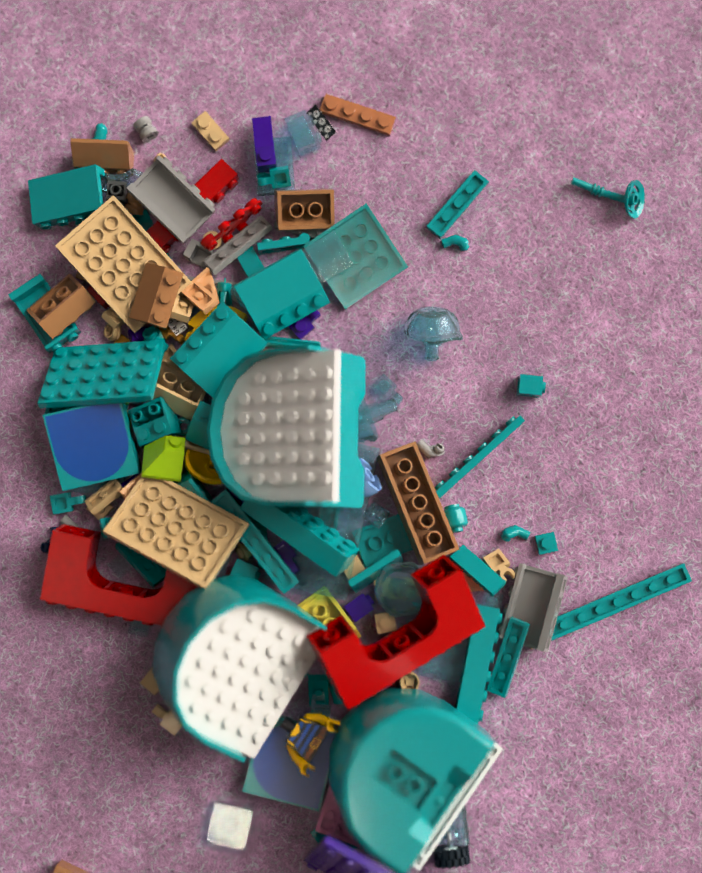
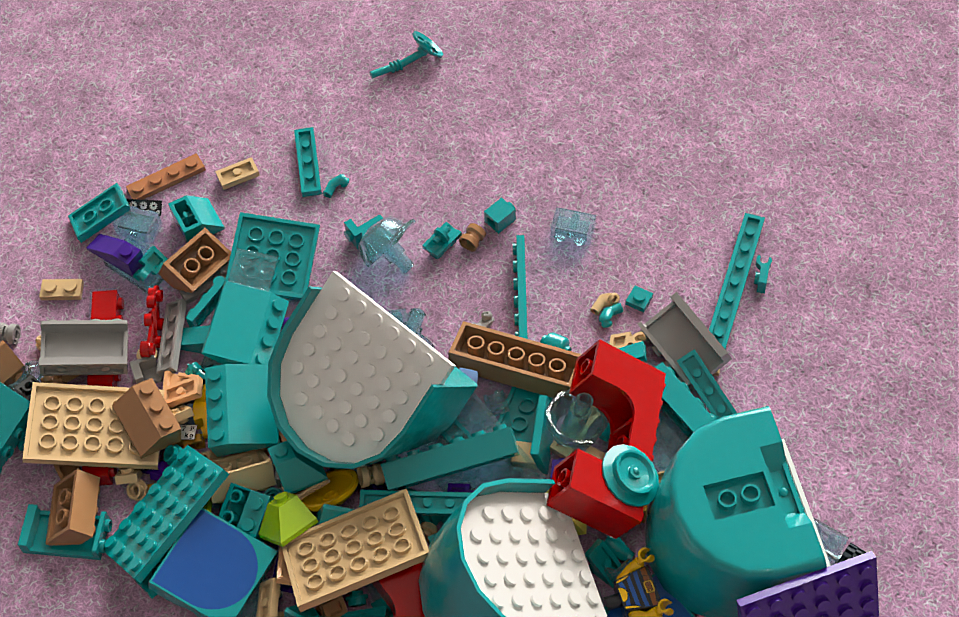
camera: 45 degrees left, 25 degrees down
none -> teal tile [68,183,131,243]
none -> teal slope [168,195,225,243]
none -> tan plate [215,157,260,190]
none -> teal bracket [344,215,390,249]
none -> teal hips [422,222,462,259]
none -> medium nougat wheel [459,223,486,252]
none -> clear light blue brick [551,207,596,245]
none -> tan arm [590,293,620,315]
none -> teal piece [602,444,659,507]
none -> teal plate [754,255,772,294]

